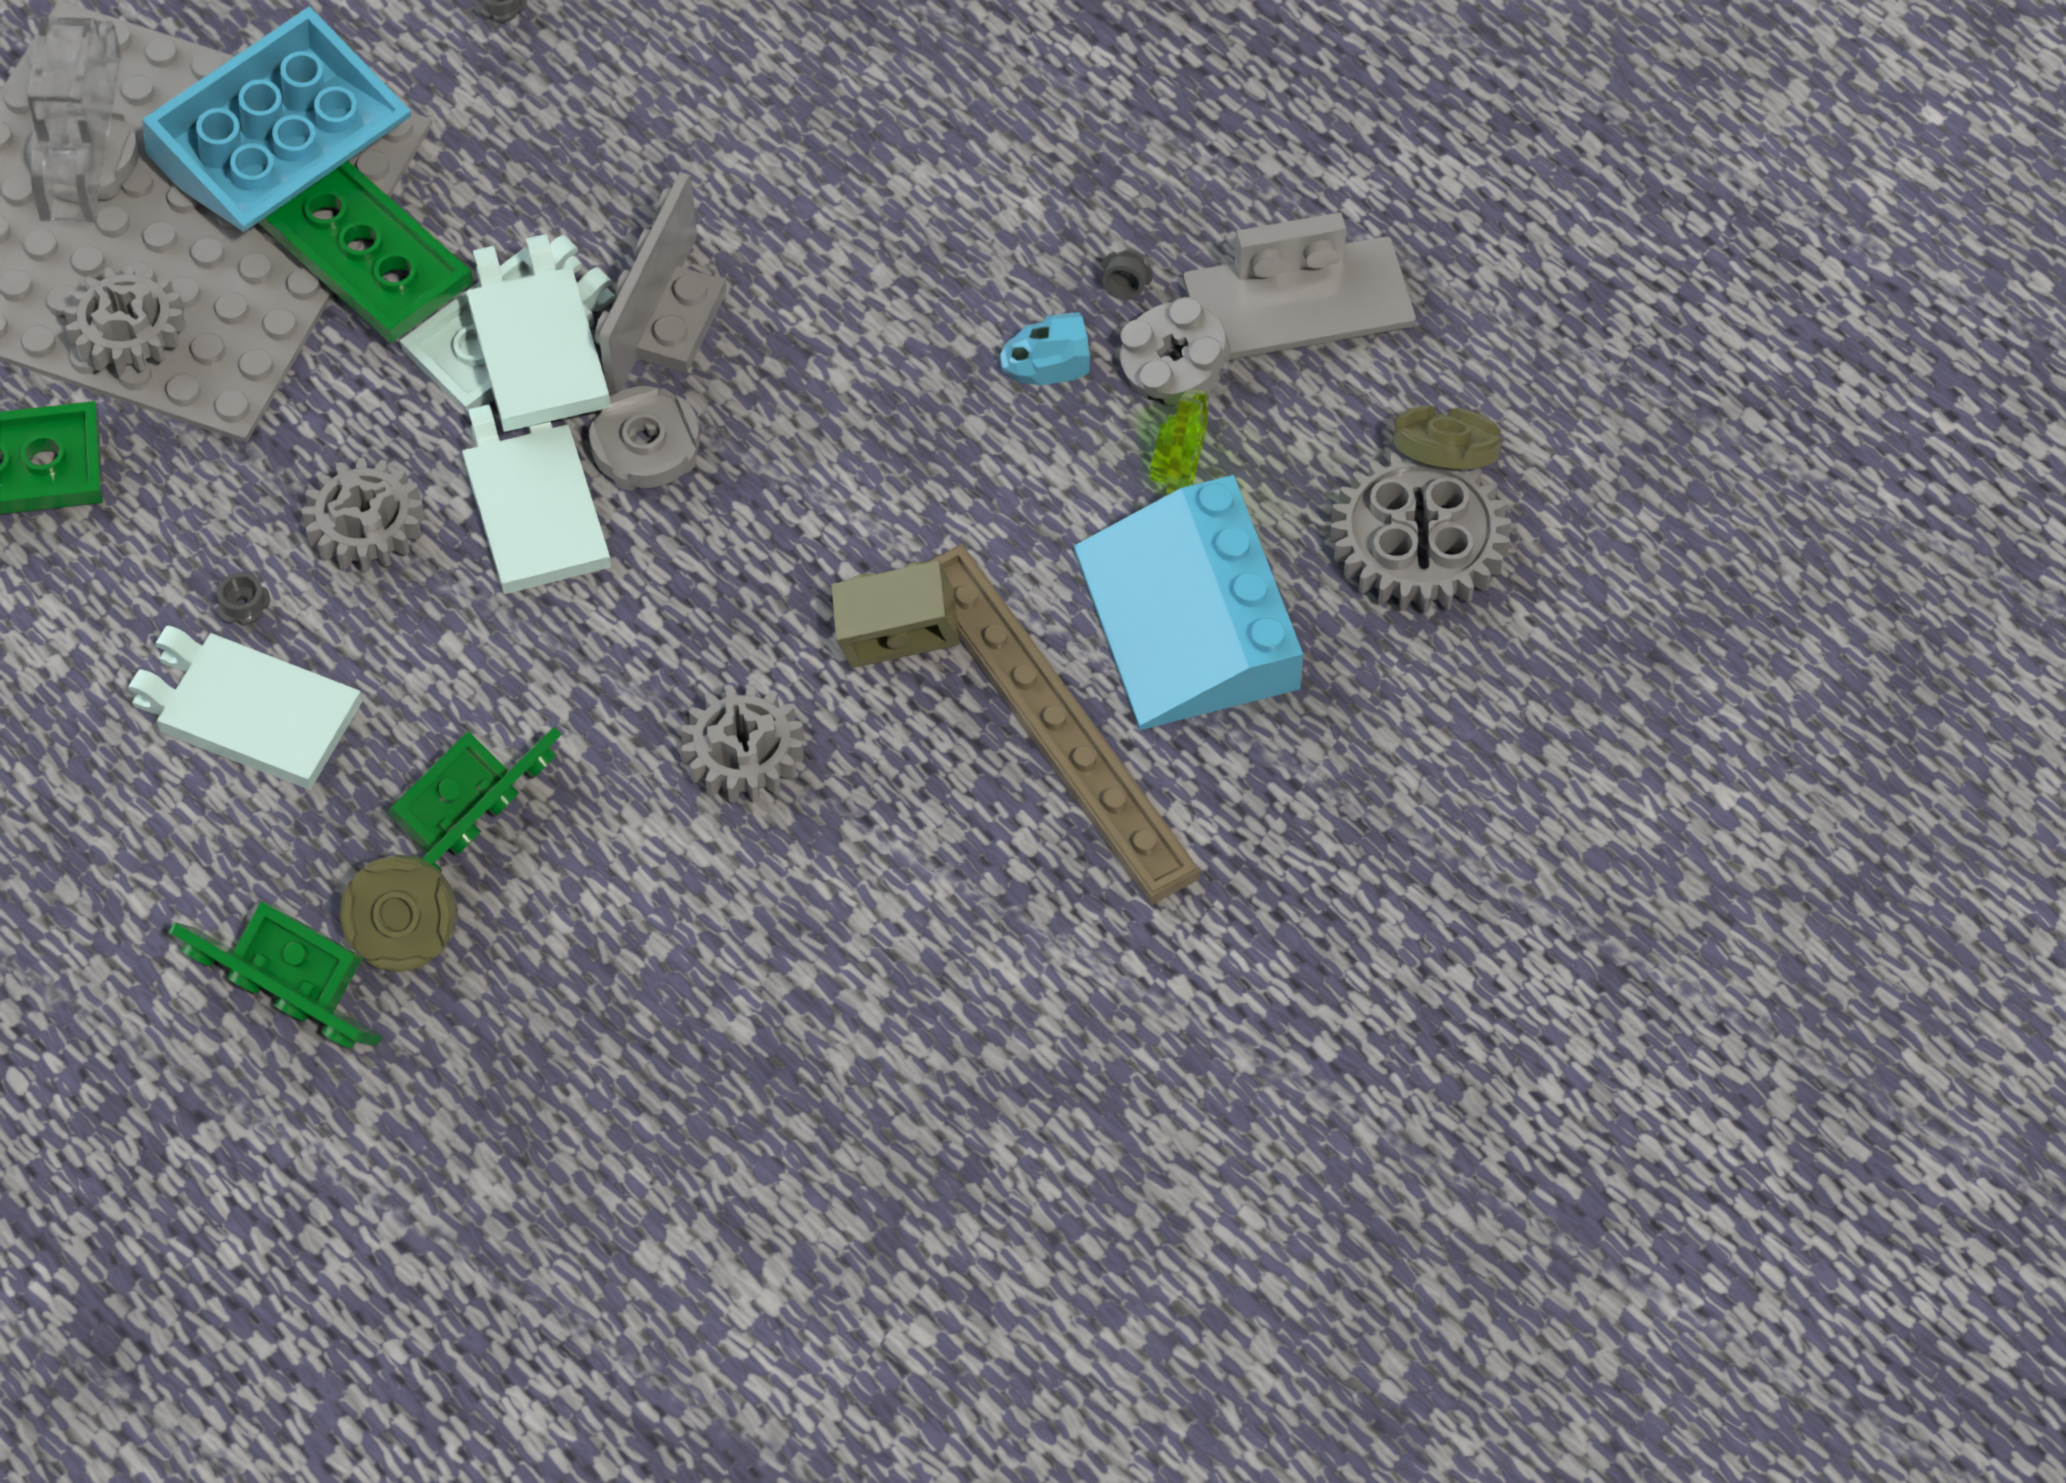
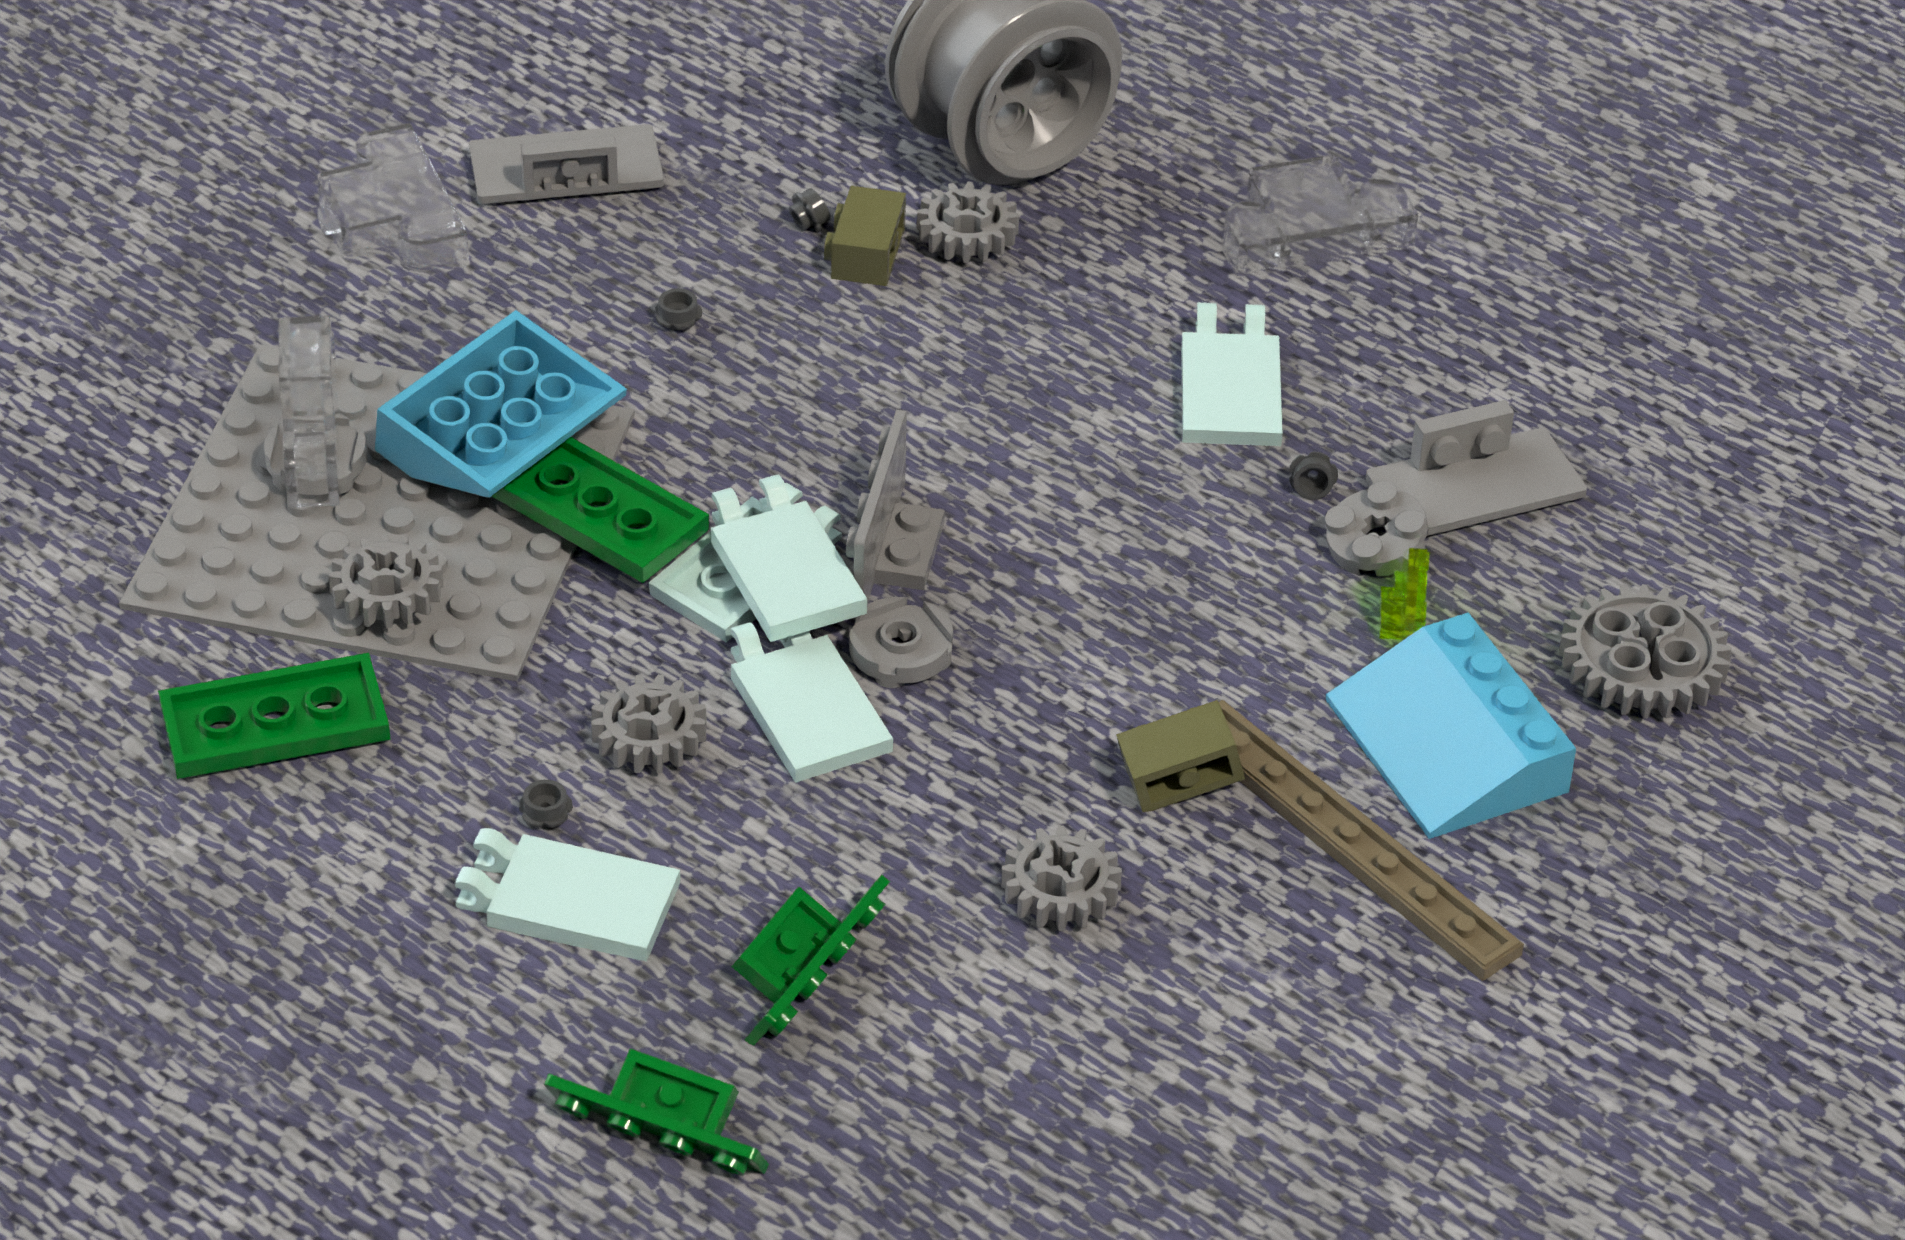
camera: 10 degrees left, 15 degrees down
olive tile [339,854,458,972] -> none
medium azure rock [1000,312,1090,386] -> none
olive tile [1392,405,1503,469] -> none
none -> light aqua tile [1181,302,1282,446]

